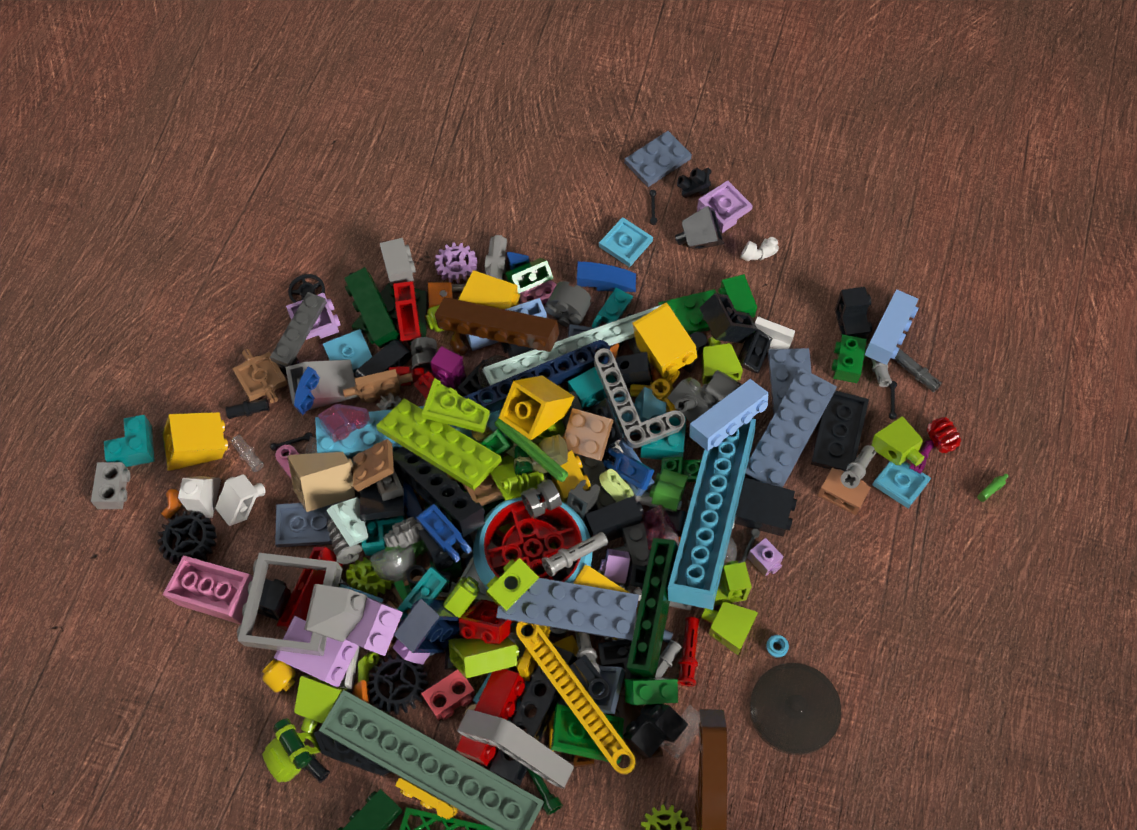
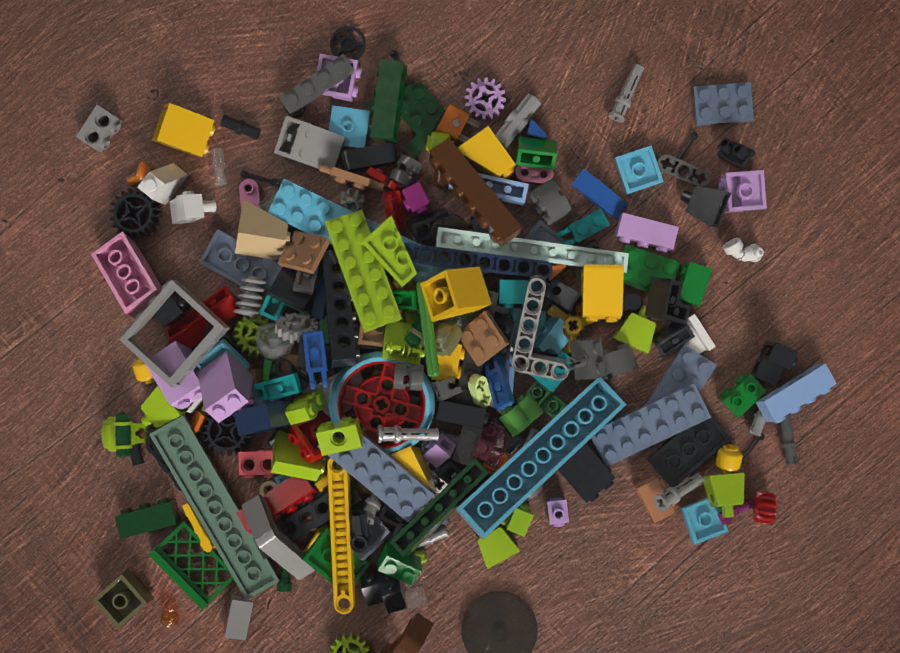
camera: 30 degrees right, 25 degrees up
teal brick [104,415,155,467] -> none
medium nougat plate [232,349,288,403] -> none
blue slope [294,366,320,415] -> none
light grey slope [304,584,367,642] -> none
clear pink slope [318,404,370,443] -> none
light aqua wing [326,497,368,547] -> none
light grey brick [380,238,416,286] -> none
red slope [393,281,421,342] -> none
red pin [676,617,700,687] -> none
light blue brick [690,379,768,451] -> none
dark grey hinge [739,529,760,563] -> none
medium azure plate [766,635,789,658] -> none
bright green piece [978,474,1009,502] -> none
none -> light grey pin [608,64,644,123]
none -> lavender brick [614,213,679,253]
none -> dark grey beam [657,154,710,187]
none -> yellow head [716,444,743,474]

